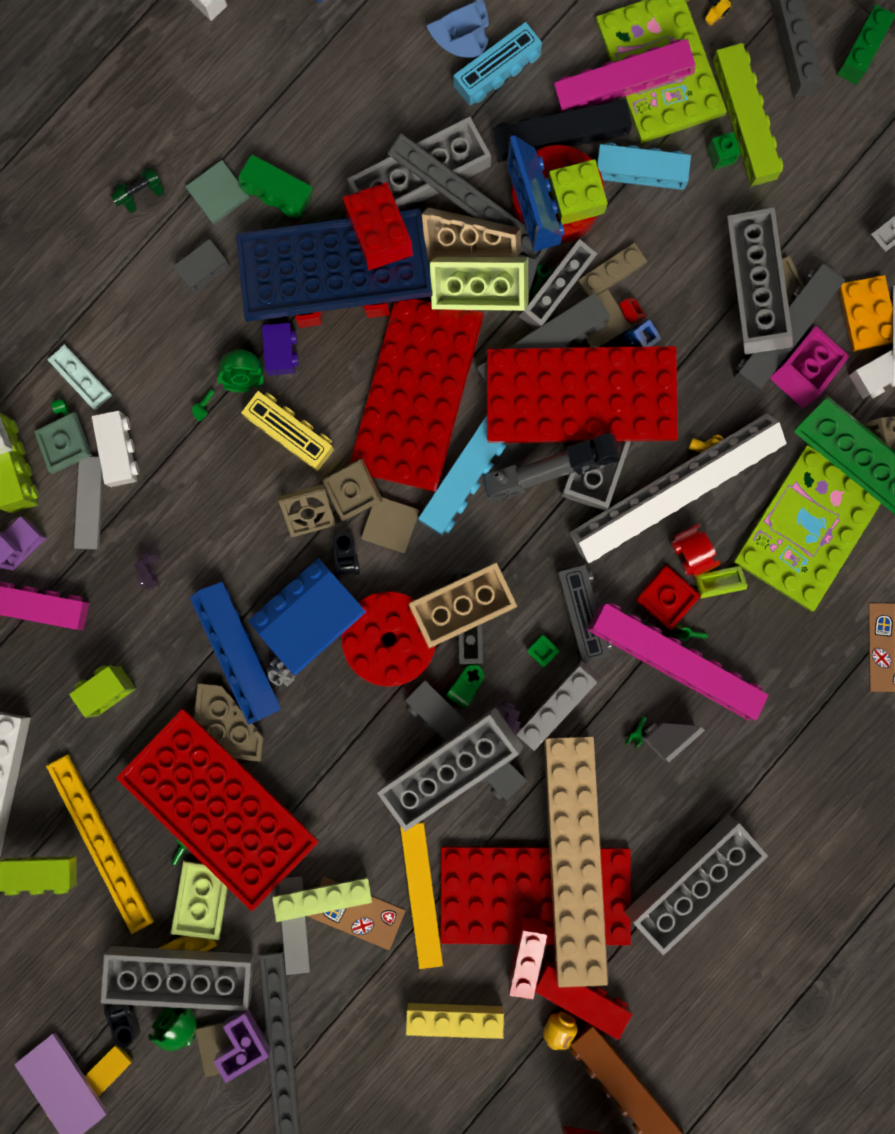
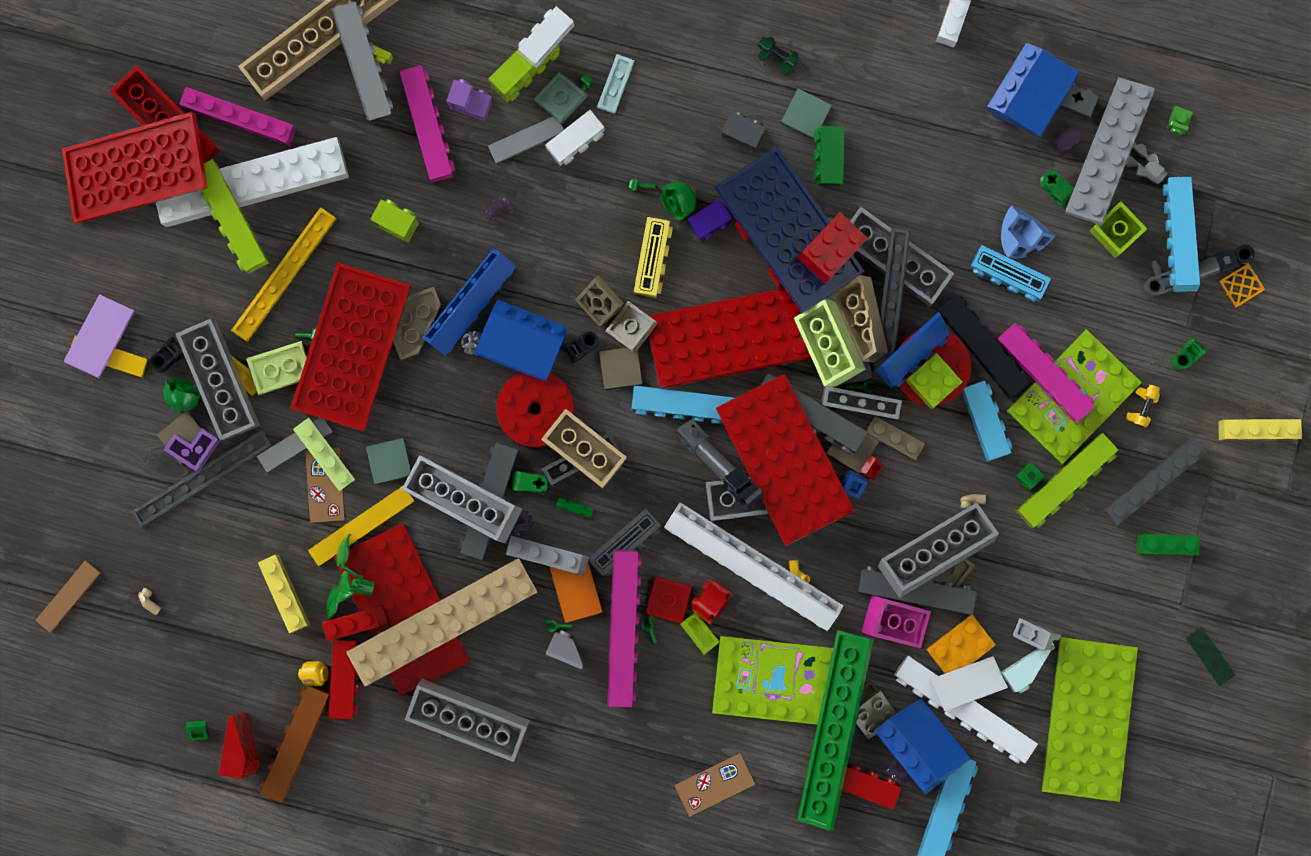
camera: 60 degrees right, 0 degrees up
green plate [526,635,560,668] -> none
none -> green plant [326,534,374,620]
none -> sand green tile [366,438,411,484]
none -> orange tile [550,562,602,623]
none -> green axle [556,498,594,518]
none -> tan arm [960,494,986,509]

